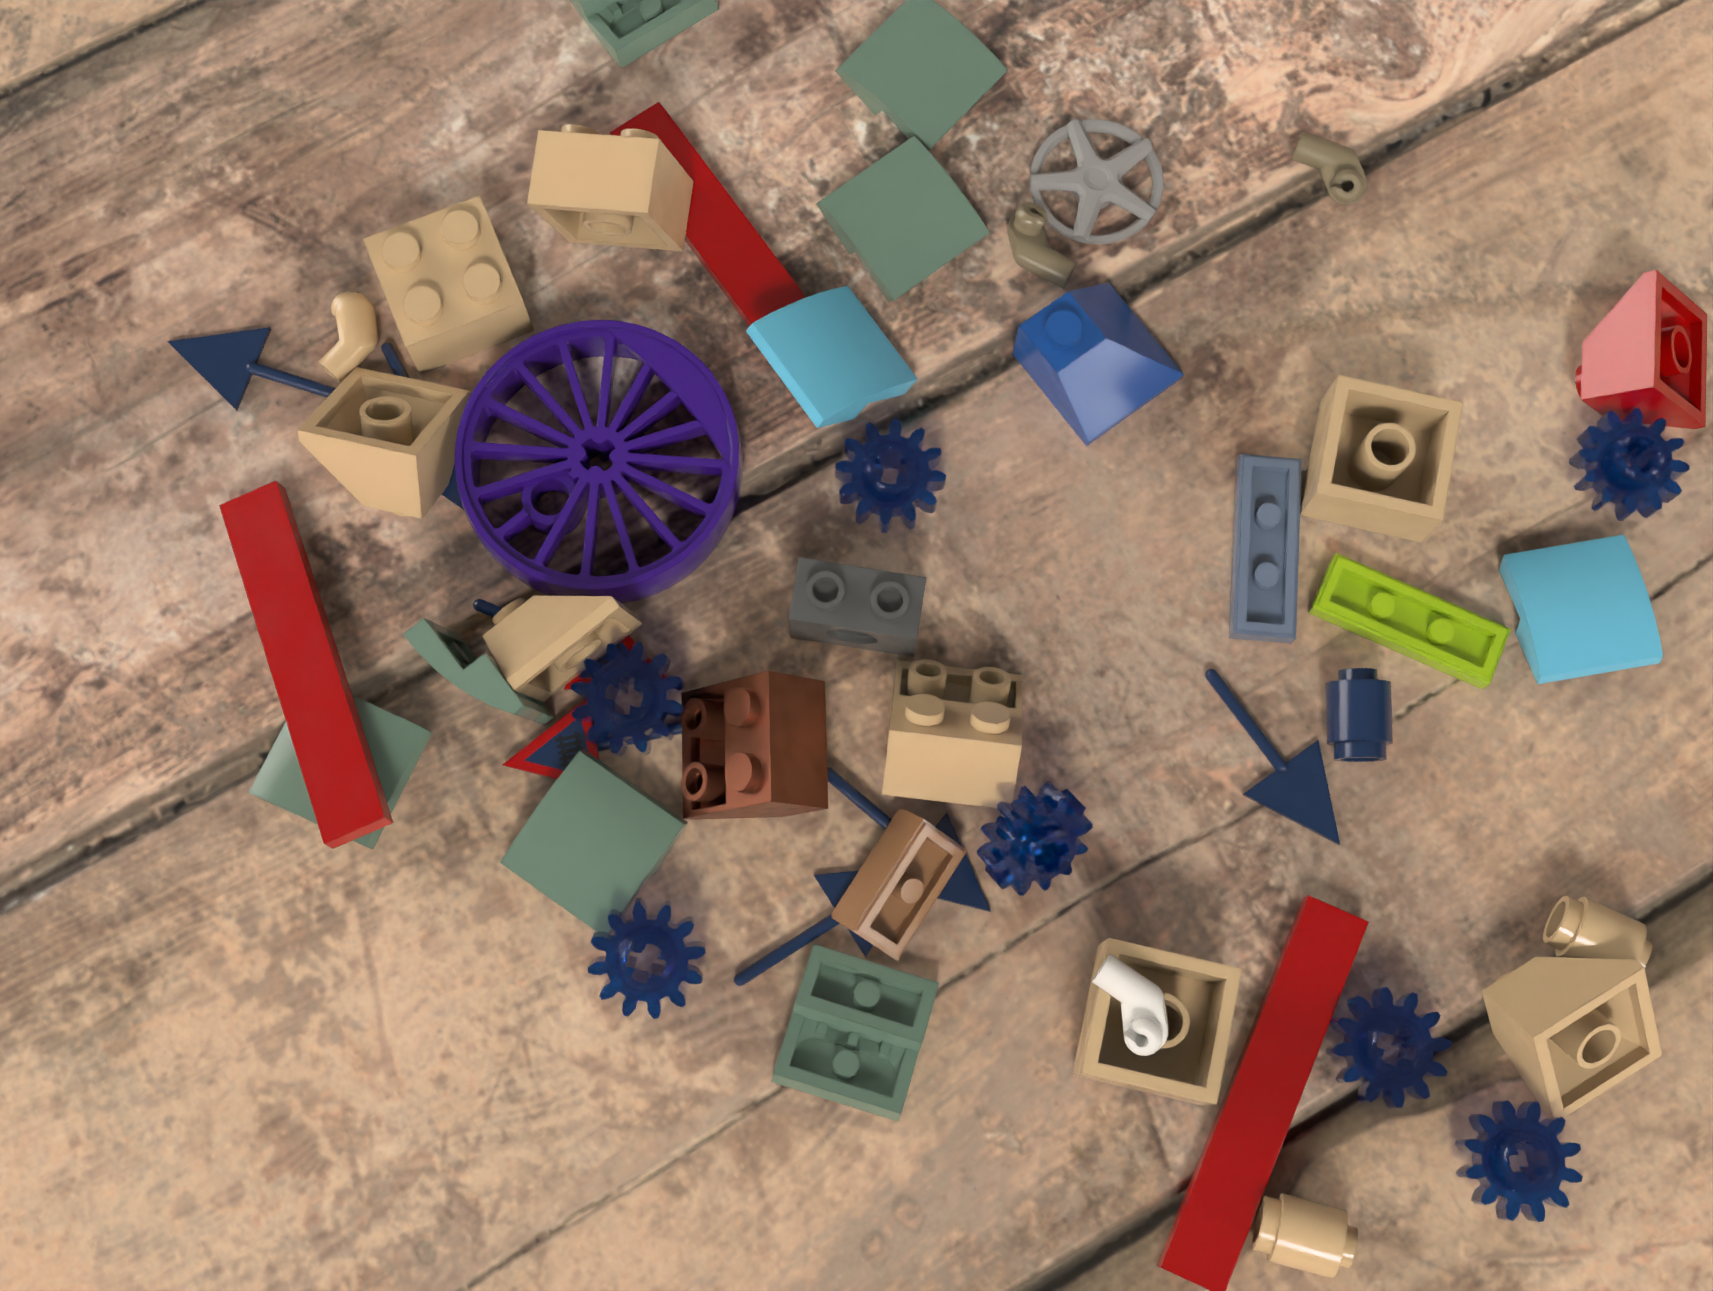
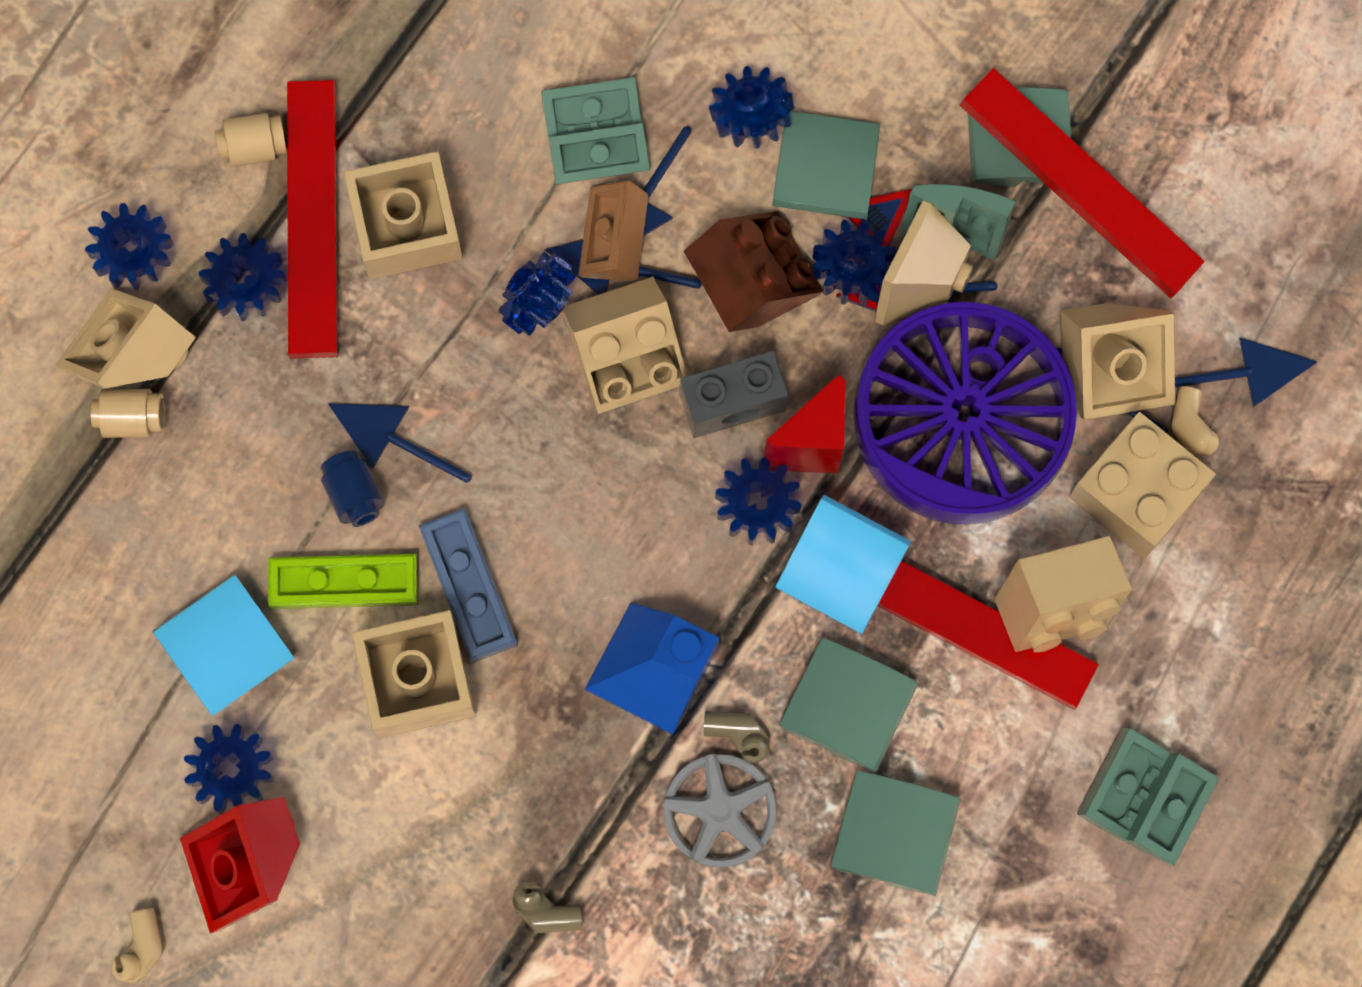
camera: 155 degrees right, 0 degrees up
white arm [1092,954,1169,1056] -> none
none -> red slope [763,375,846,473]

